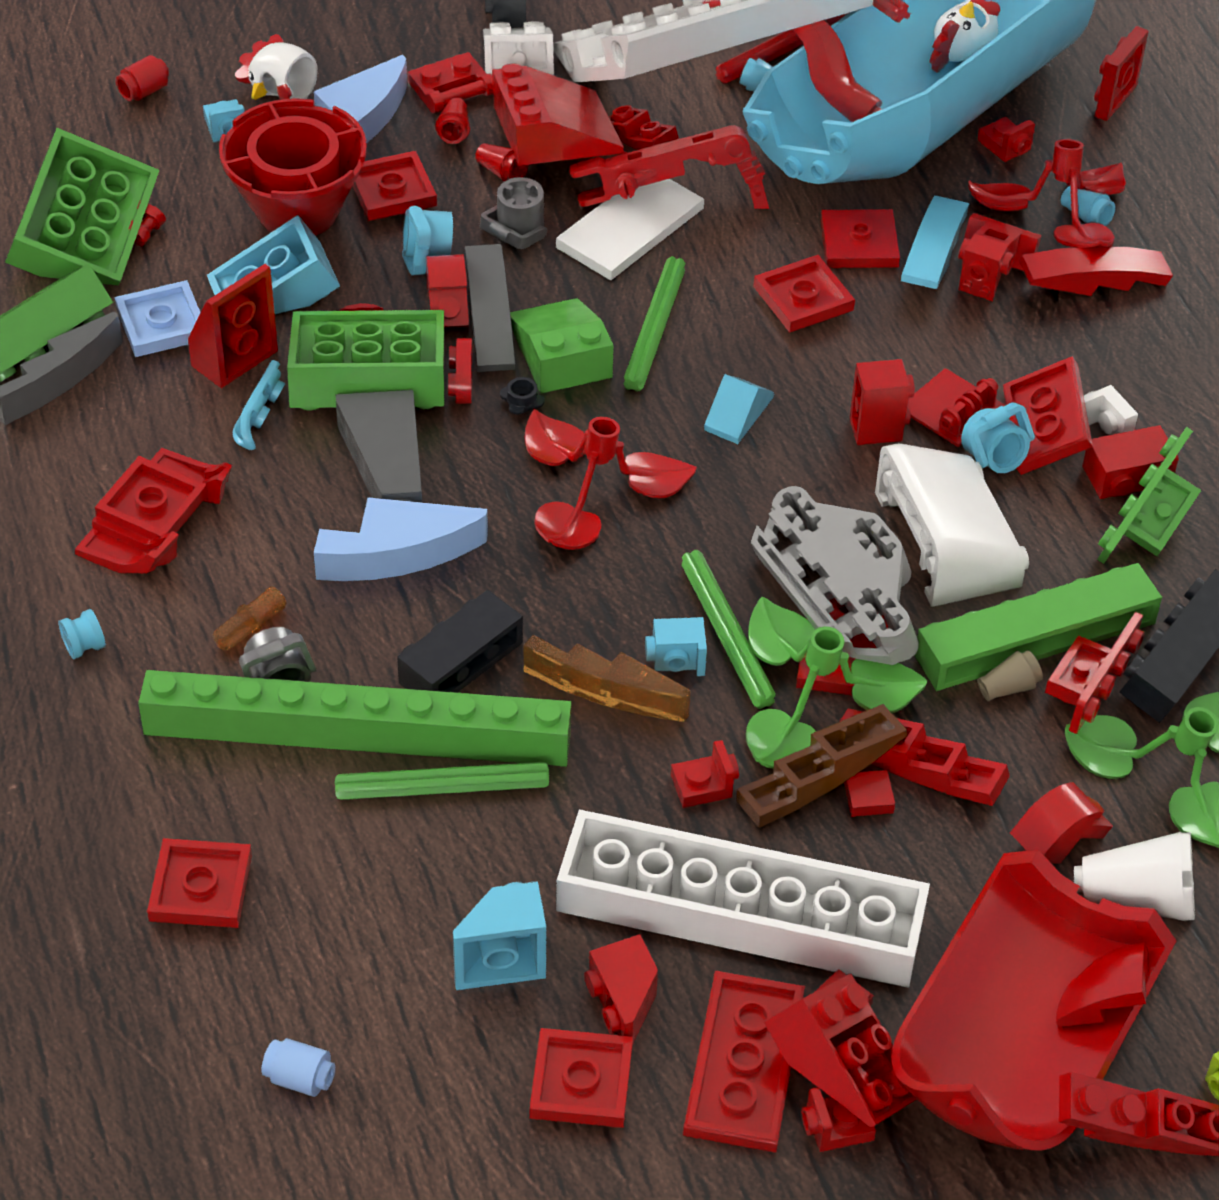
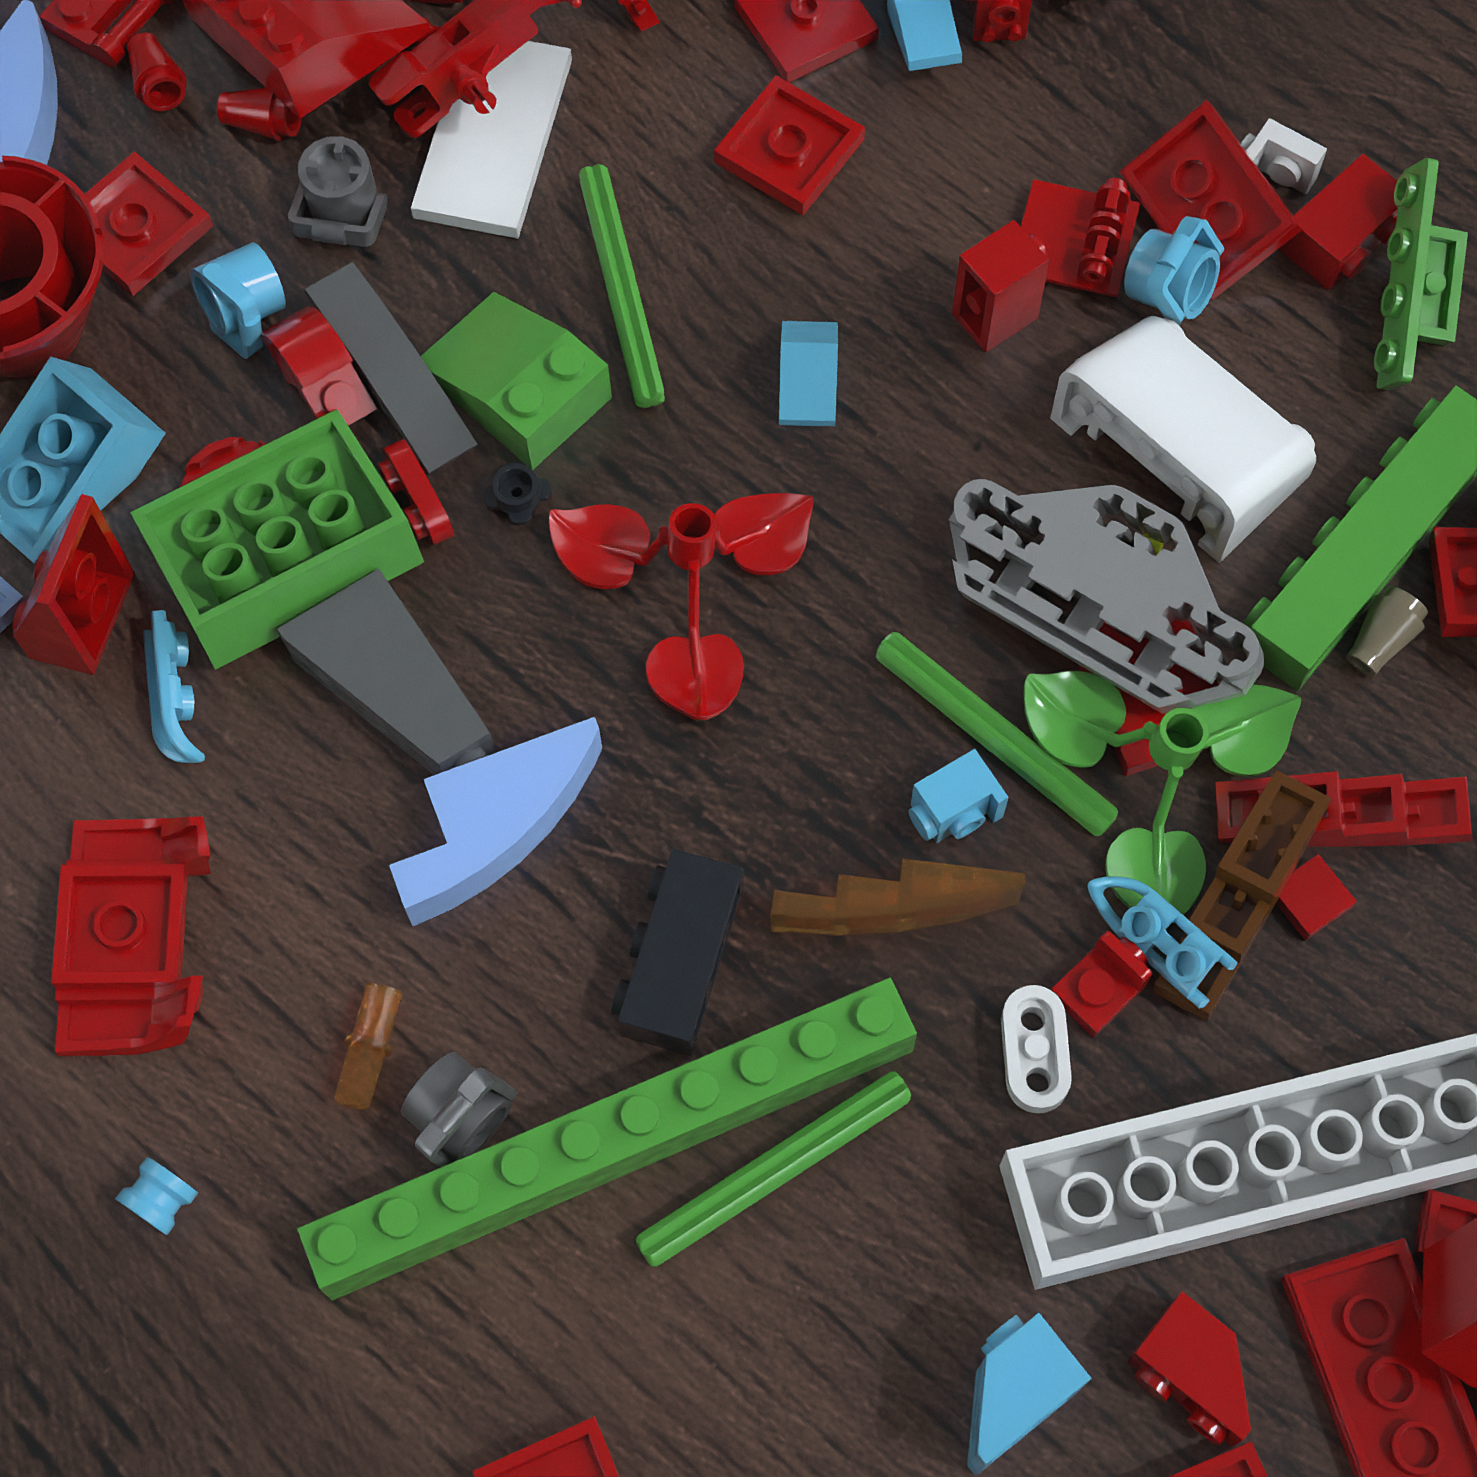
camera: 25 degrees left, 20 degrees up
none -> white plate [1001,985,1071,1113]
none -> medium azure piece [1087,876,1237,1009]

